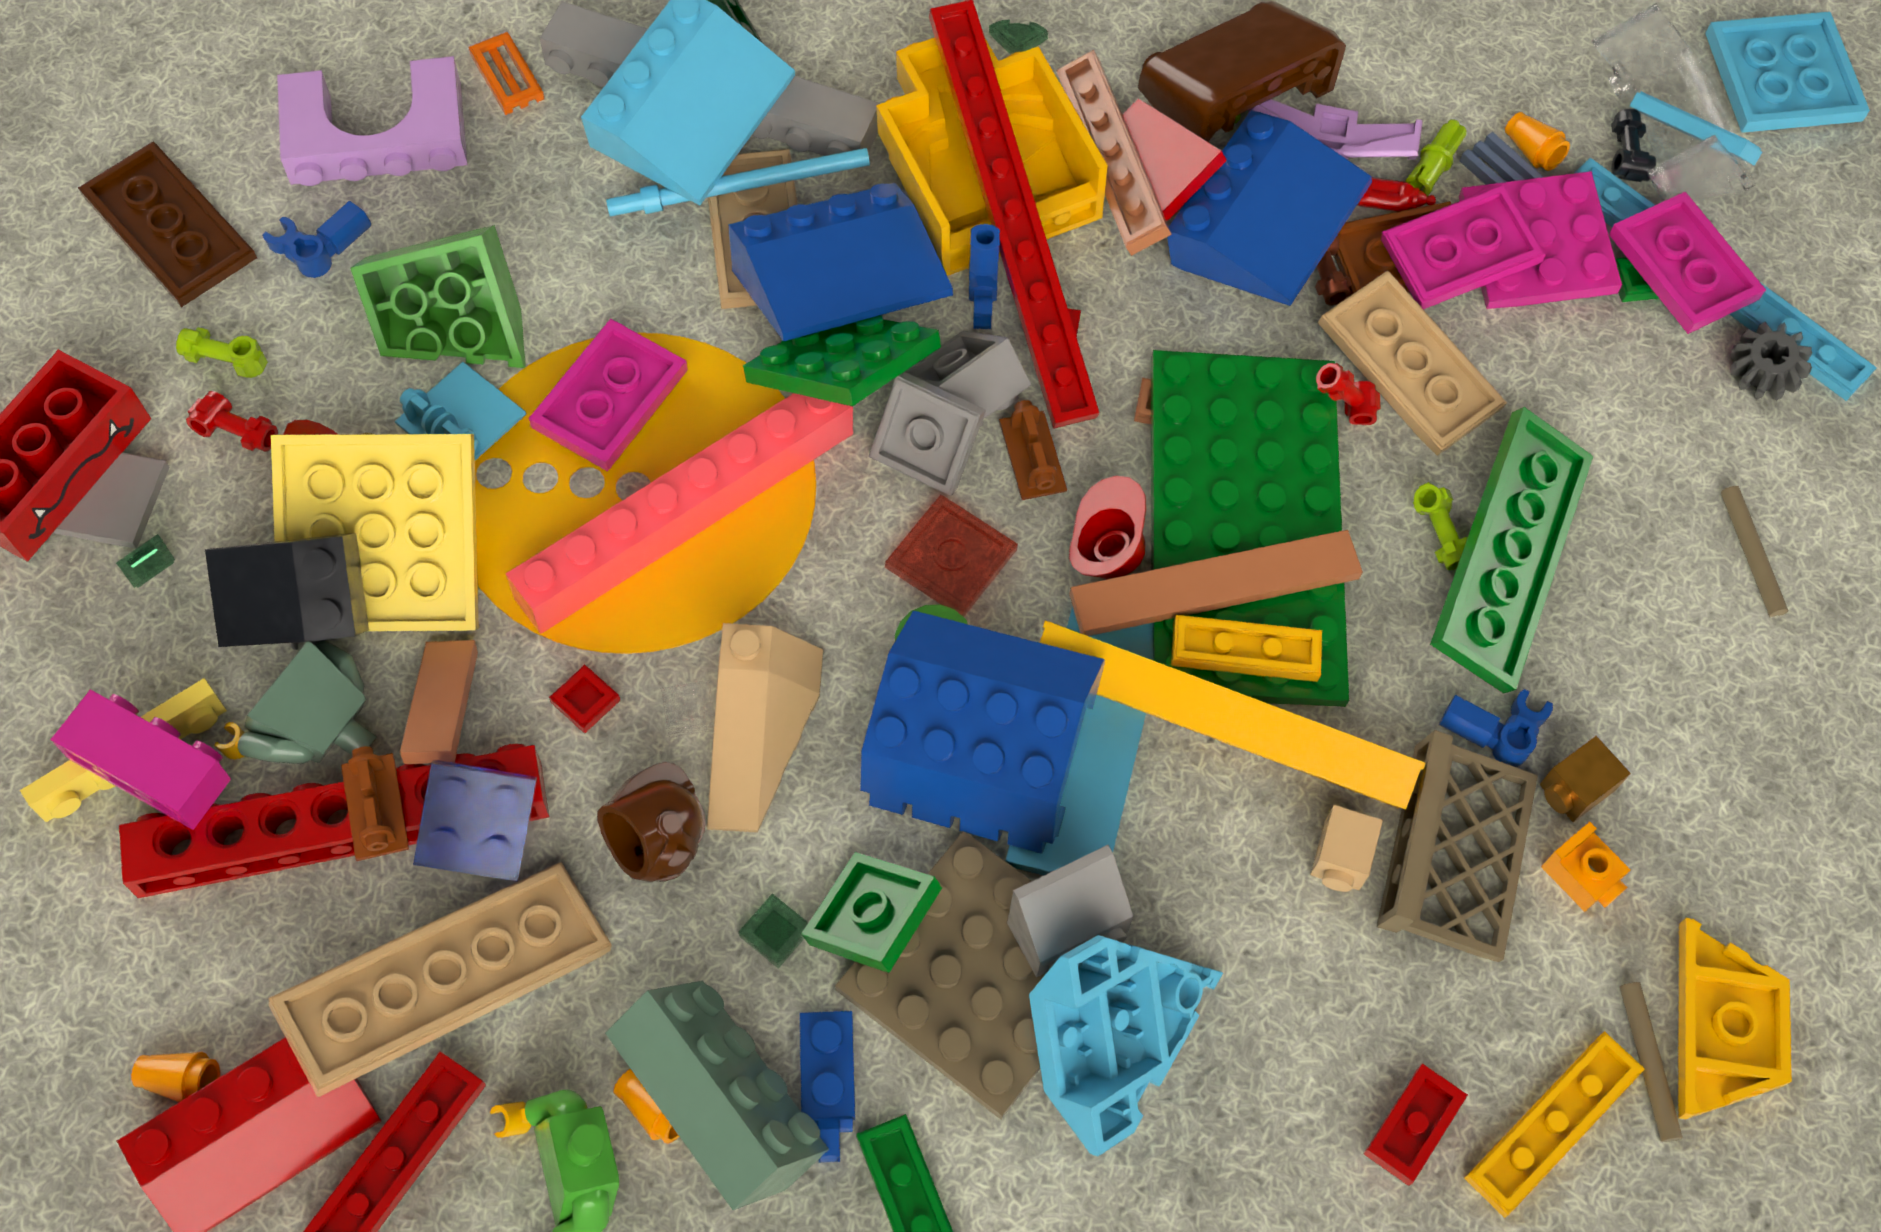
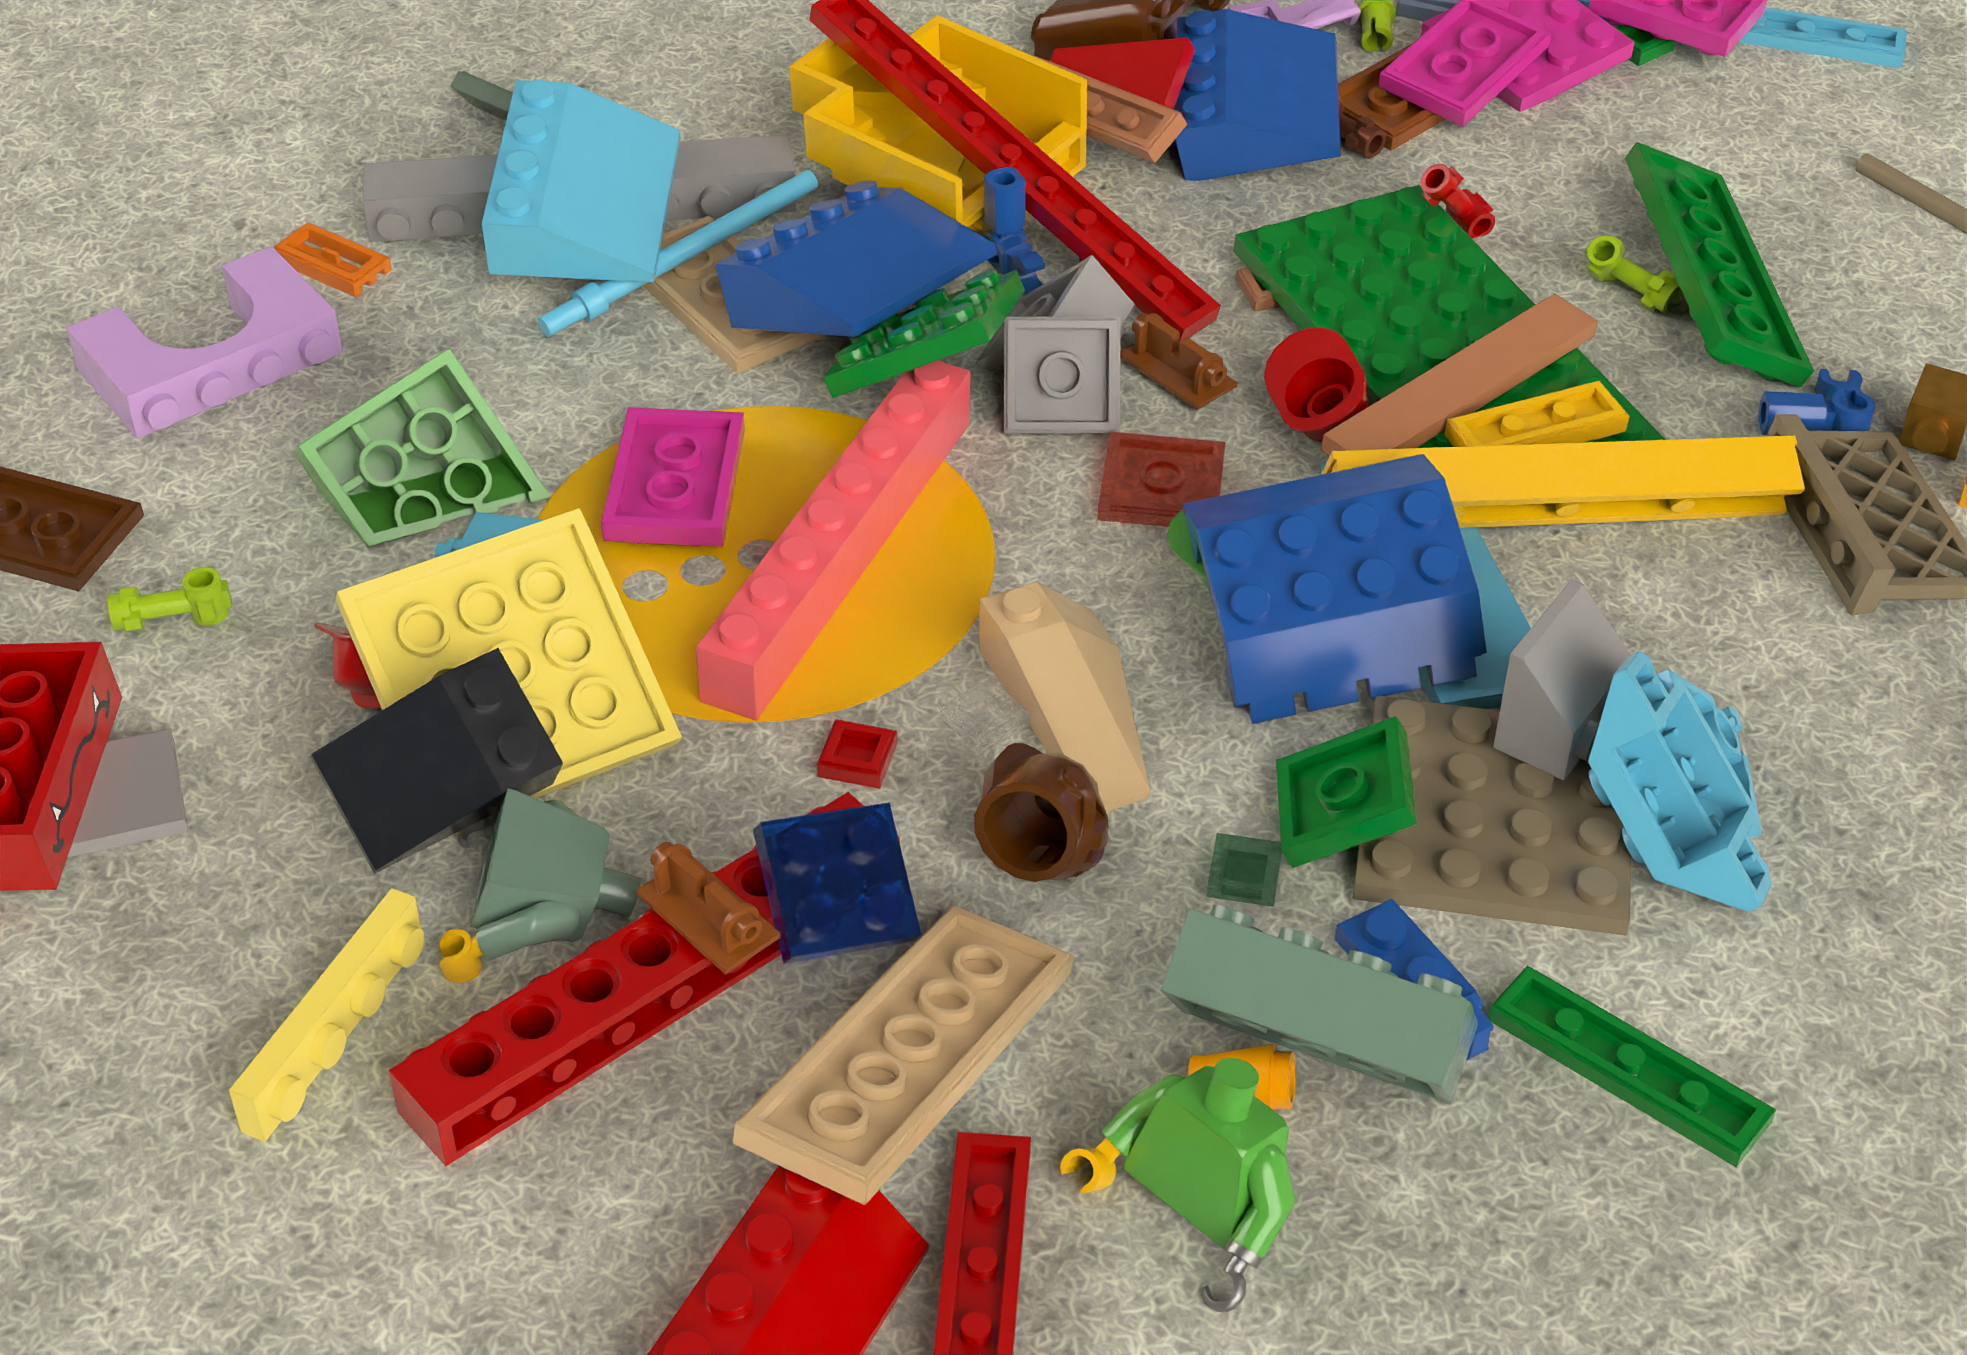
camera: 25 degrees left, 20 degrees down
dark pink brick [50,689,231,830] -> none
clear green slope [115,534,175,588] -> none
light orange cone [131,1052,220,1102] -> none
red bar [186,391,278,452] -> none
blue bar [262,201,371,278] -> none
nougat tile [400,640,478,764] -> none
tan brick [1310,805,1383,892] -> none
tan tile [1318,271,1507,456] -> none
red piece [1357,177,1436,212] -> none
dark grey gear [1730,322,1812,401] -> none

